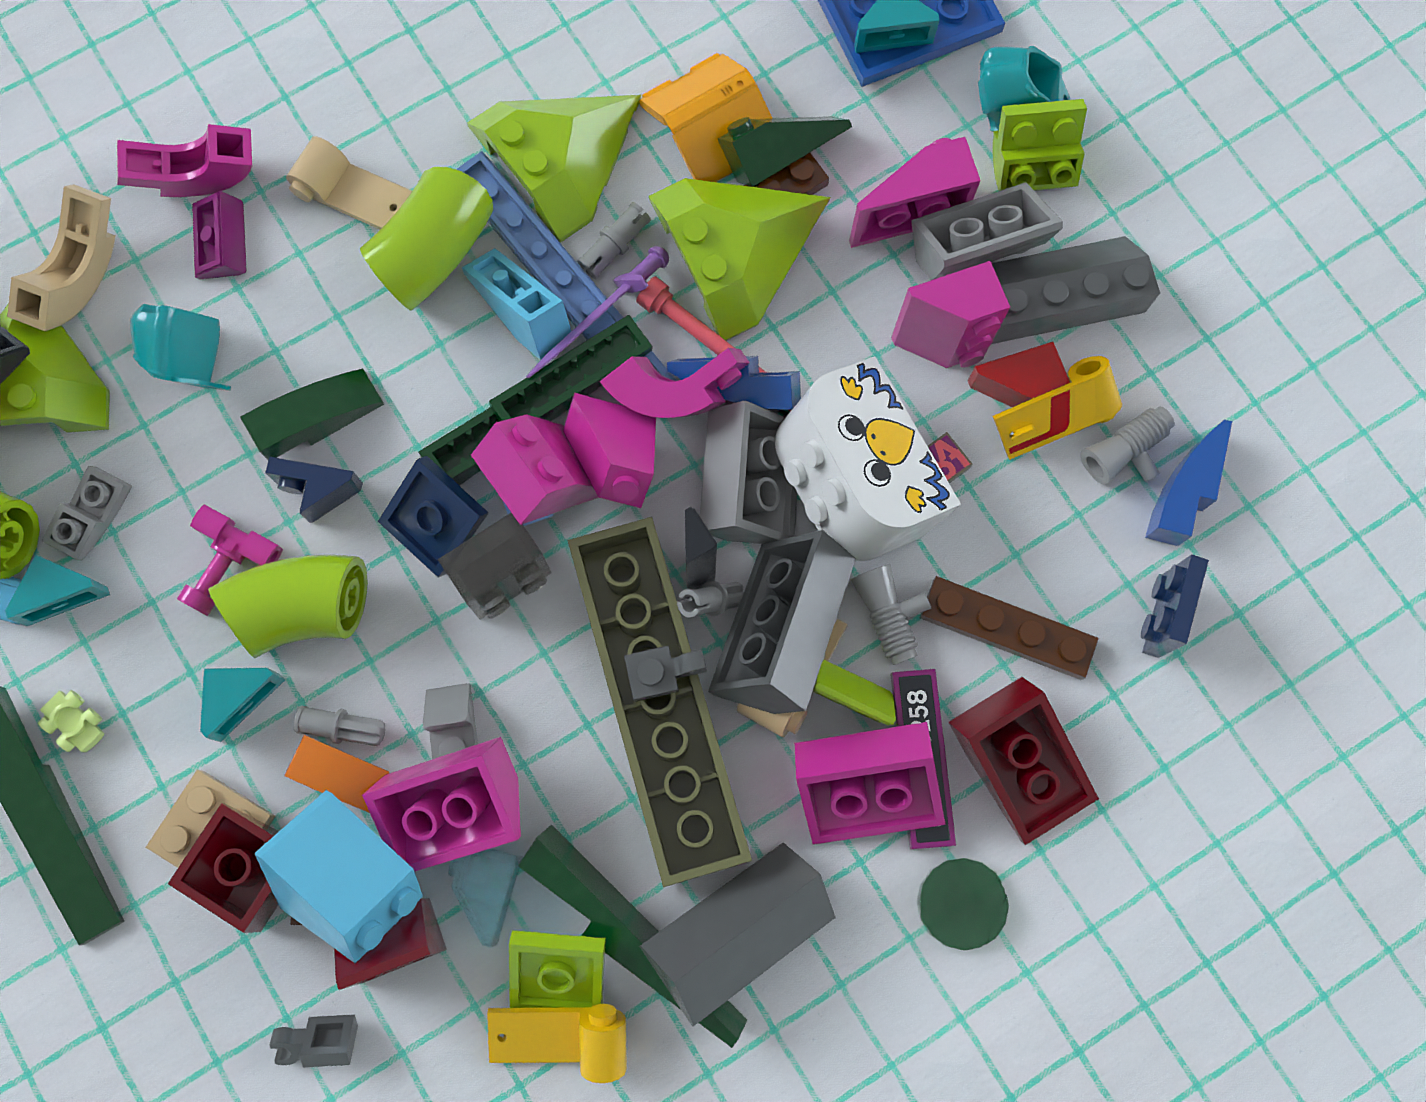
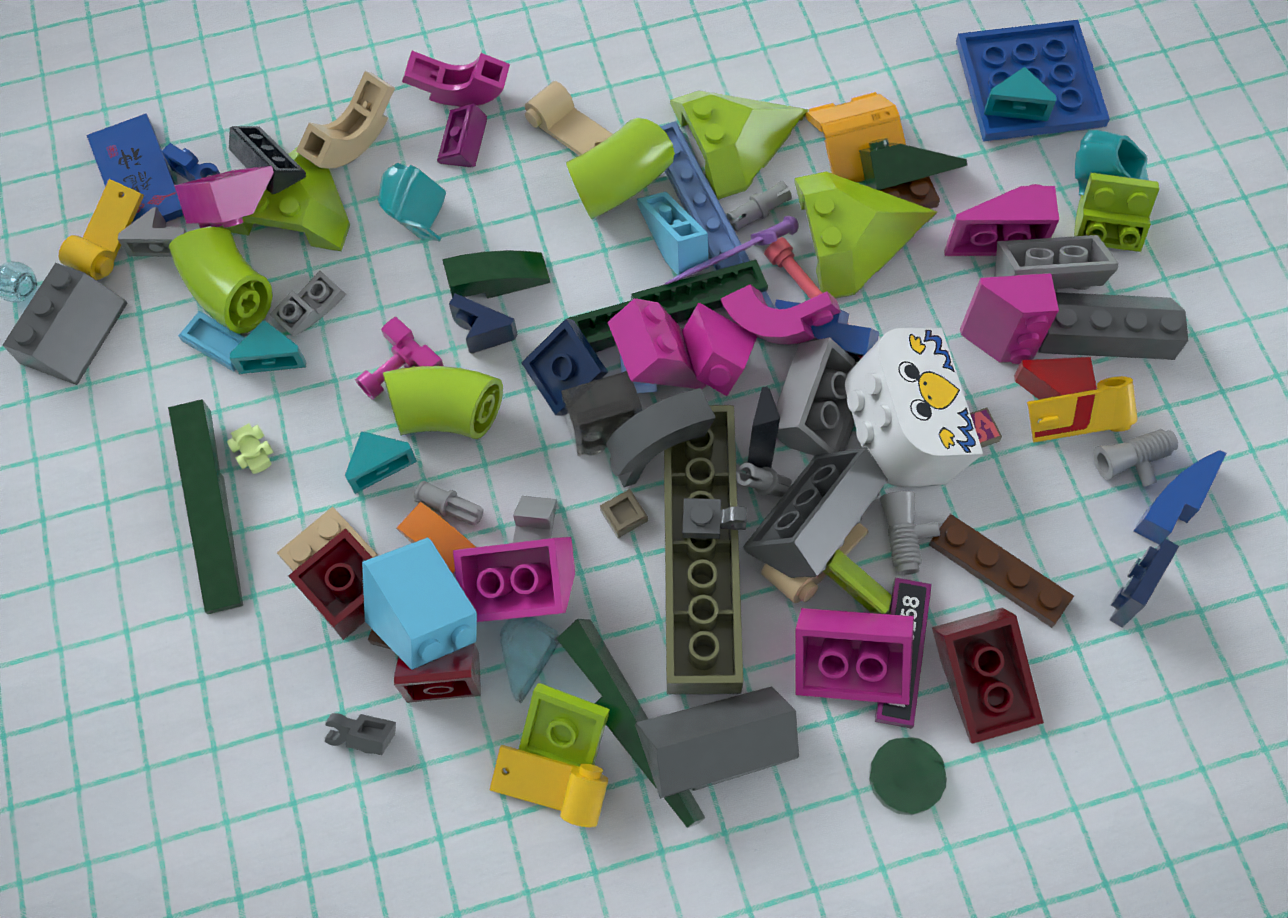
camera: 20 degrees right, 10 degrees down
none -> dark tan tile [600,489,648,538]
none -> dark grey arch [606,388,716,487]

